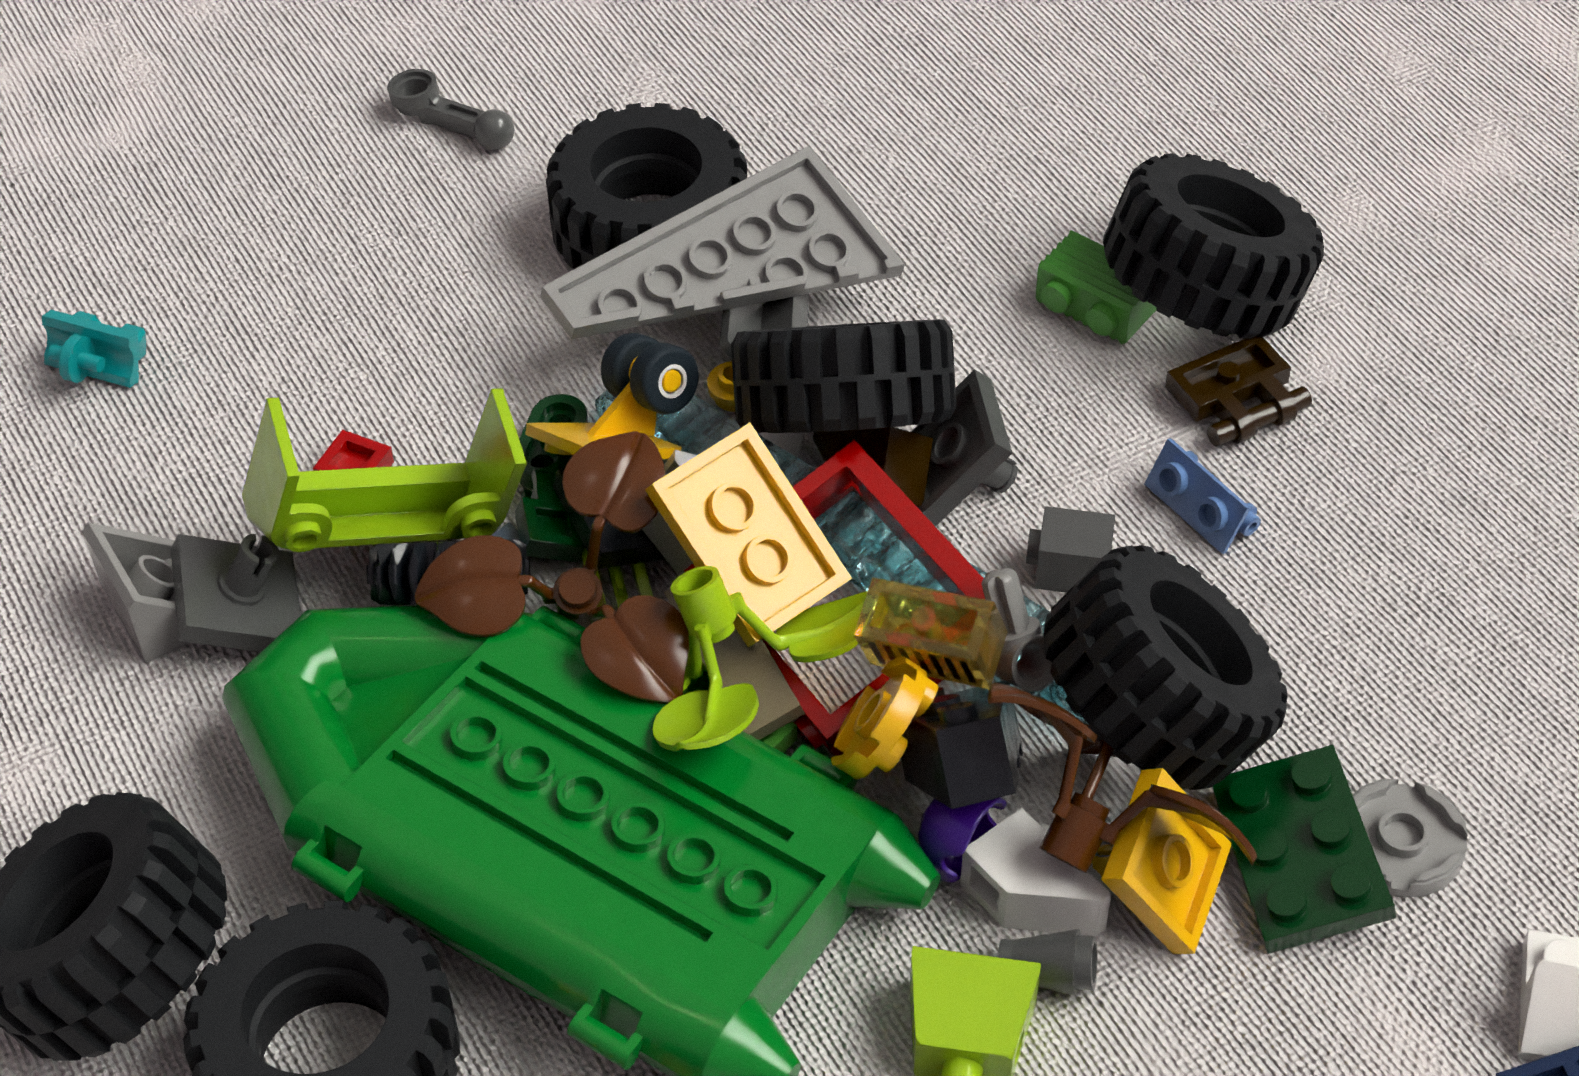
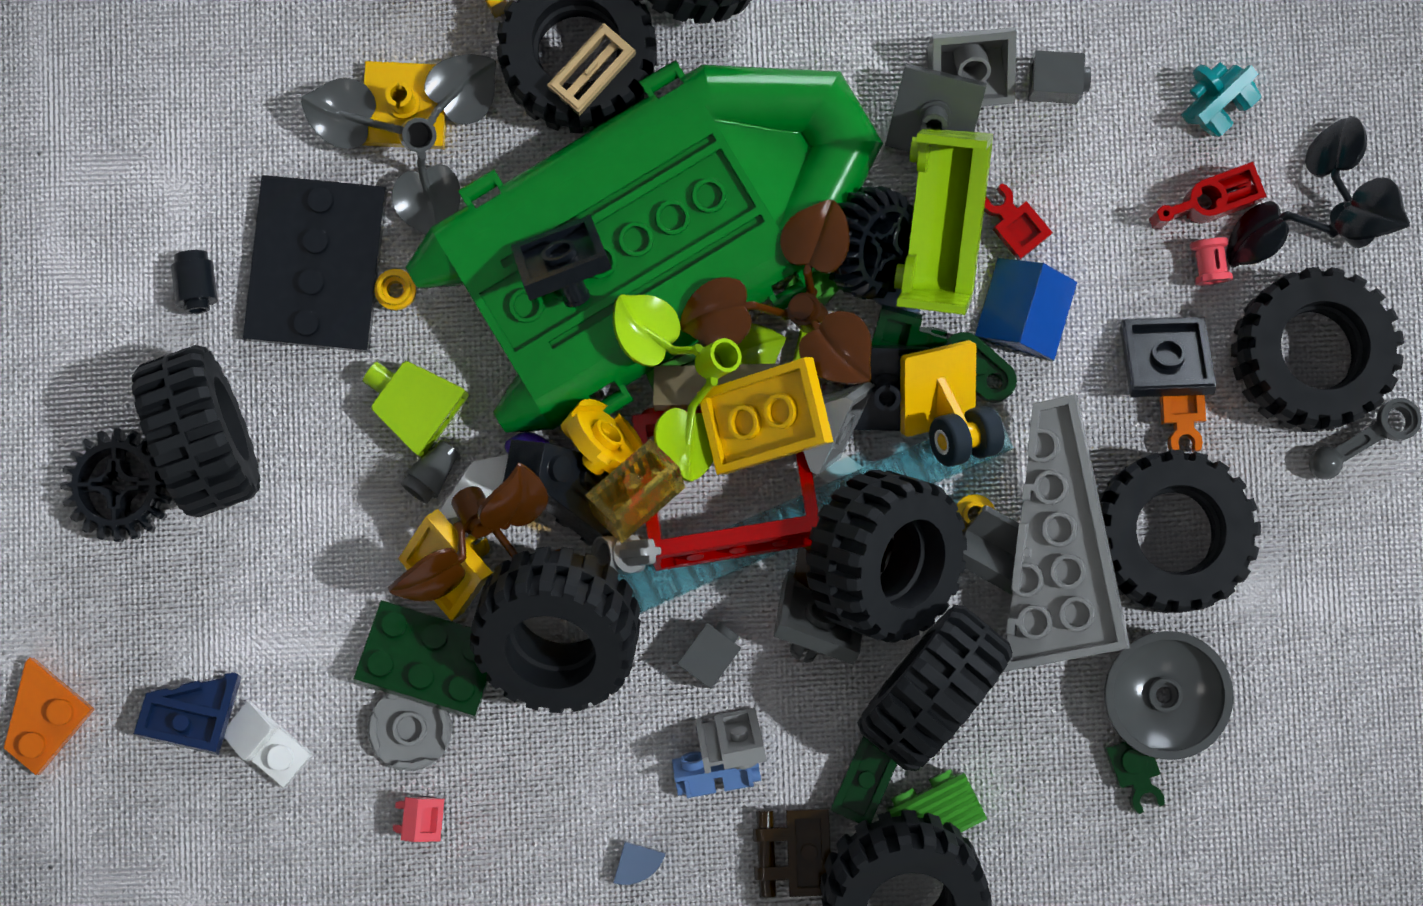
camera: 115 degrees right, 35 degrees up
none -> coral tile [393,797,445,842]
none -> black tile [511,215,612,307]
none -> tan tile [547,23,636,116]
none -> sand blue tile [613,841,666,885]
none -> light grey plate [695,707,767,774]
none -> dark green plate [829,735,897,824]
none -> black tyre [857,605,1013,771]
none -> blue slope [975,258,1077,361]
none -> dark grey brick [1028,50,1091,104]
none -> dark grey dish [1104,631,1234,760]
none -> dark green plate [1104,741,1165,814]
none -> black plate [1120,317,1217,398]
none -> red piece [1149,162,1267,229]
none -> orange plate [1159,395,1206,452]
none -> coral bush [1190,237,1233,286]
none -> black plant [1227,116,1410,268]
none -> black tyre [1231,267,1404,432]

